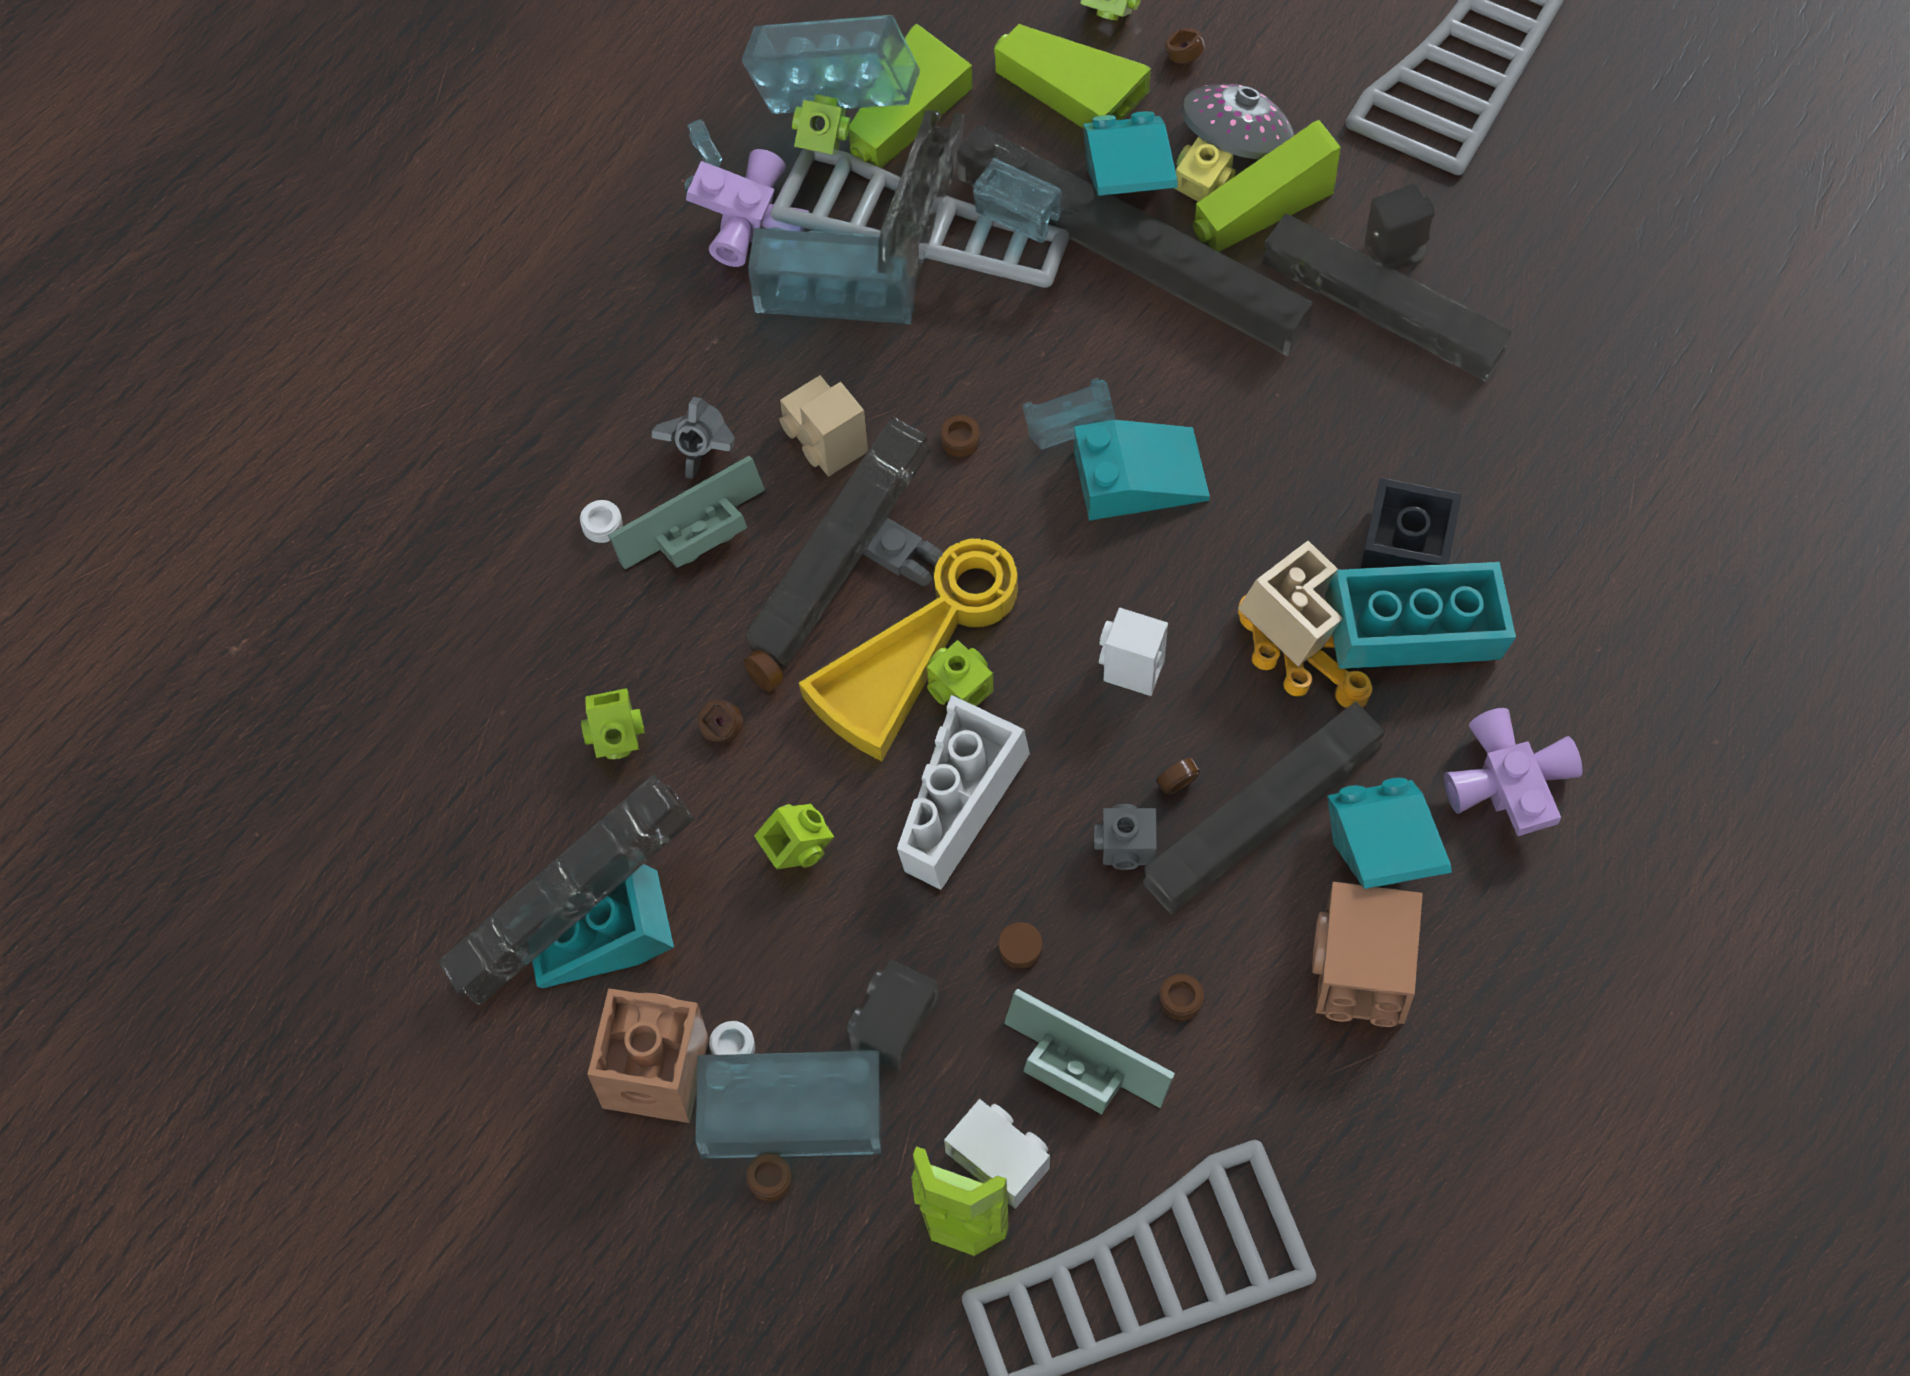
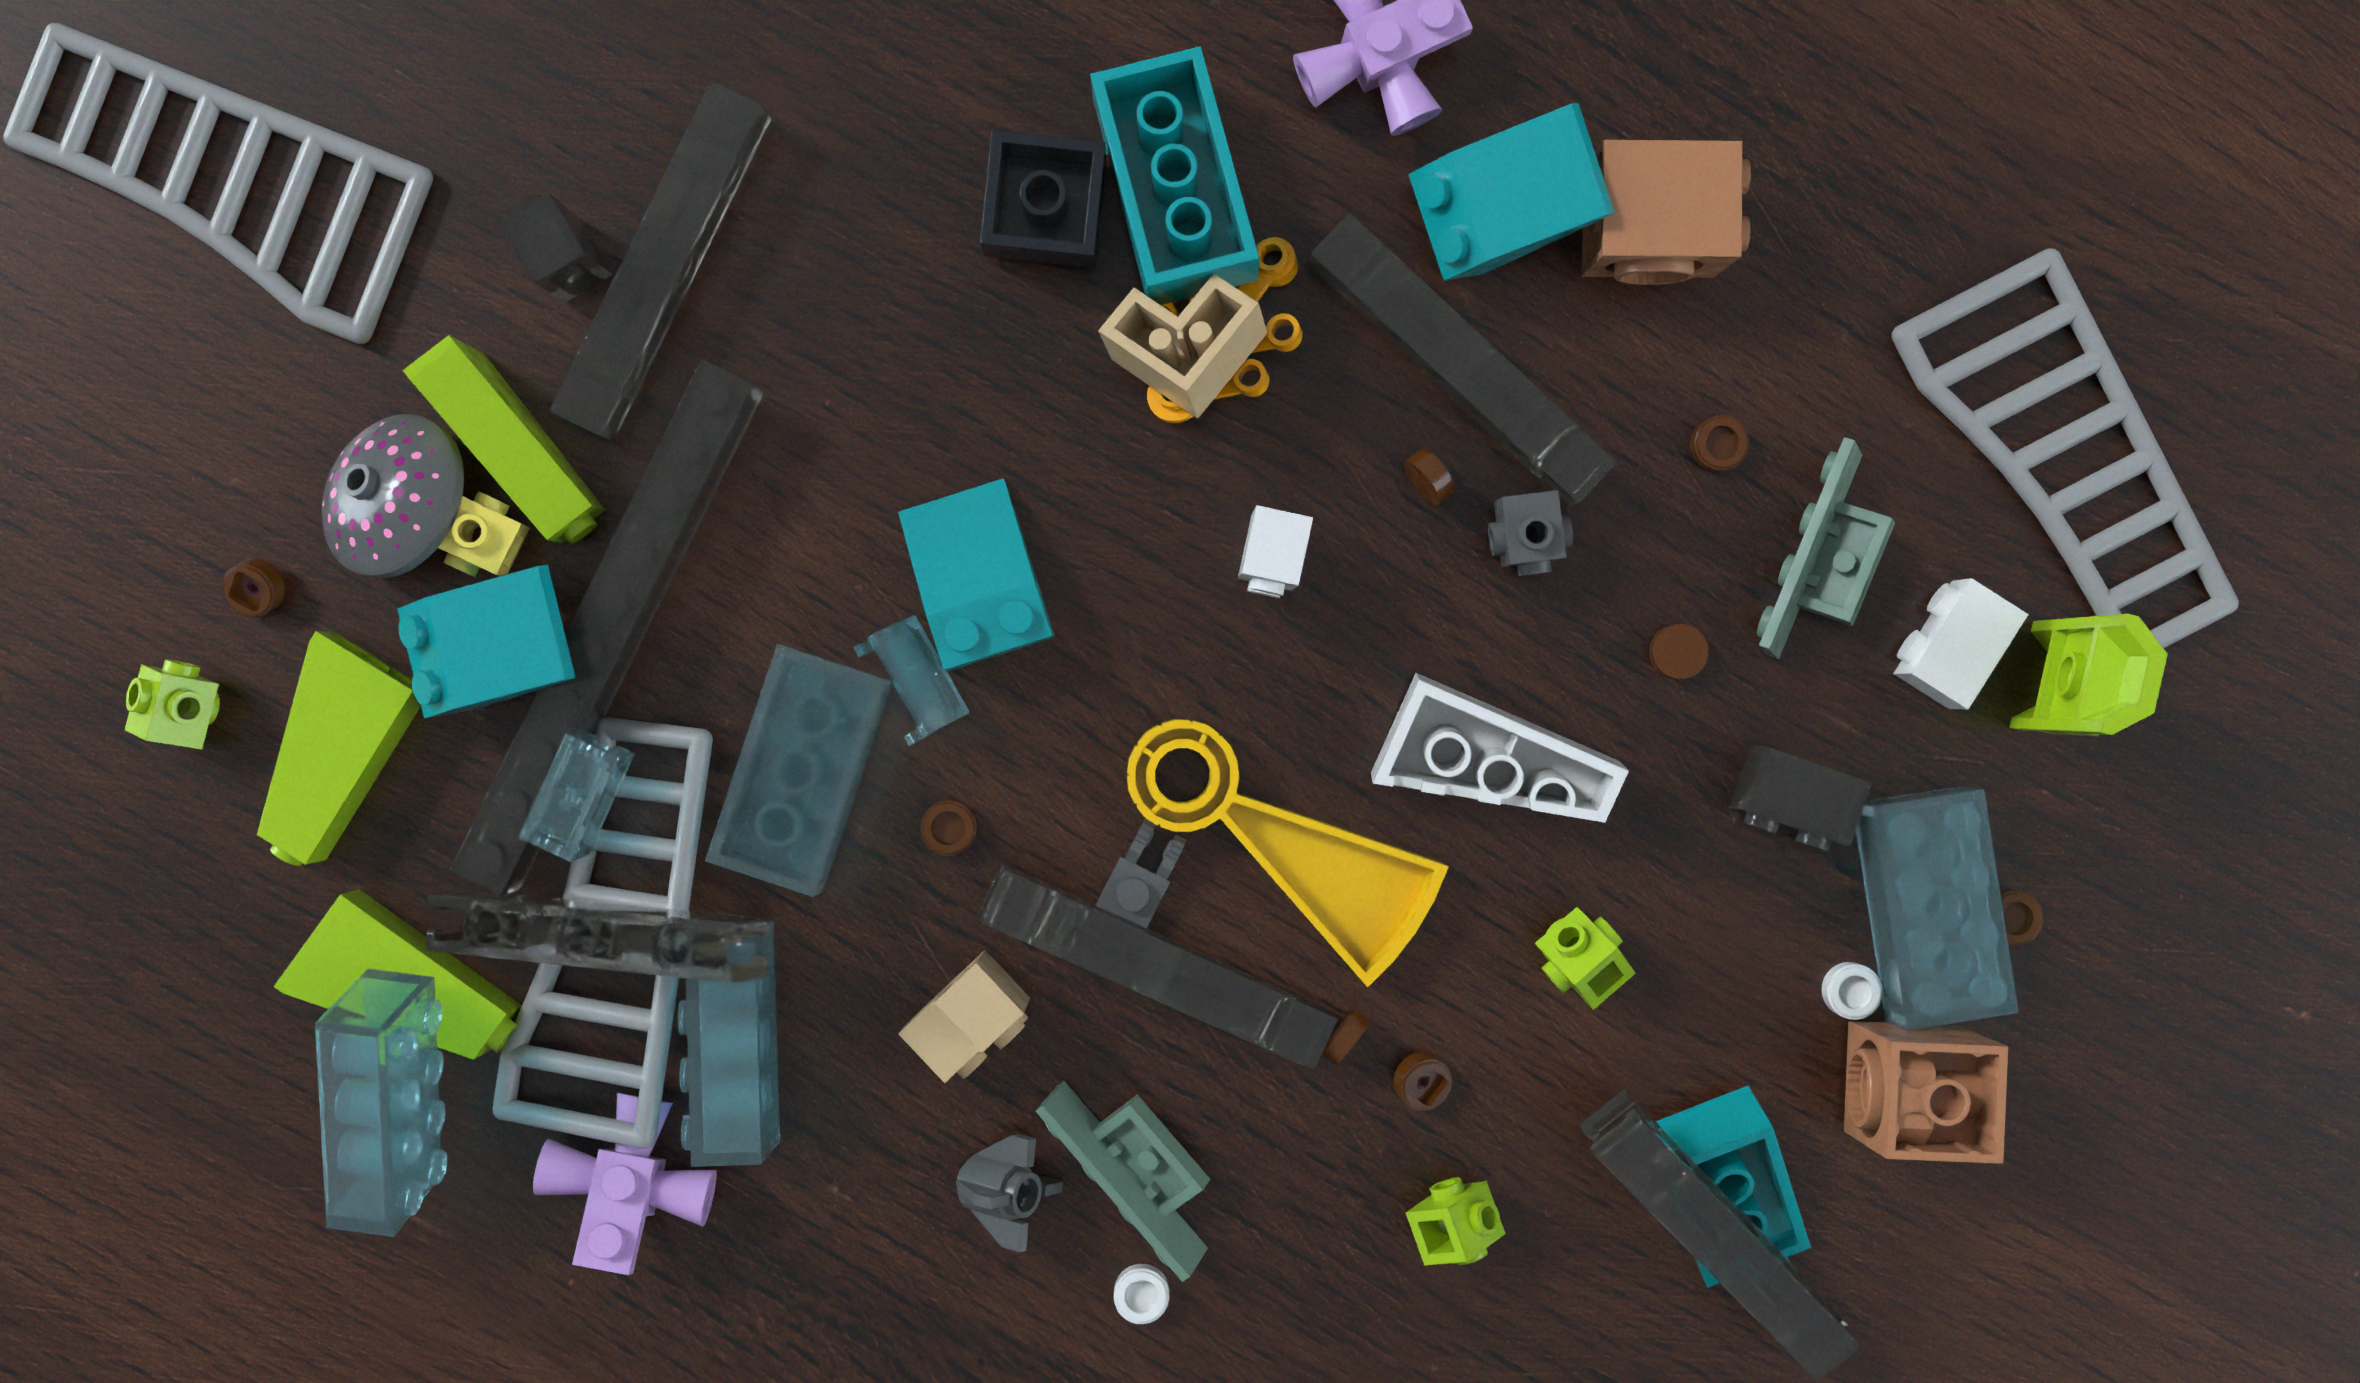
camera: 95 degrees left, 25 degrees up
clear light blue arm [684,119,722,197] -> none
lime brick [792,94,850,155] -> none
lime brick [927,640,994,706] -> none
none -> clear light blue brick [705,644,894,897]

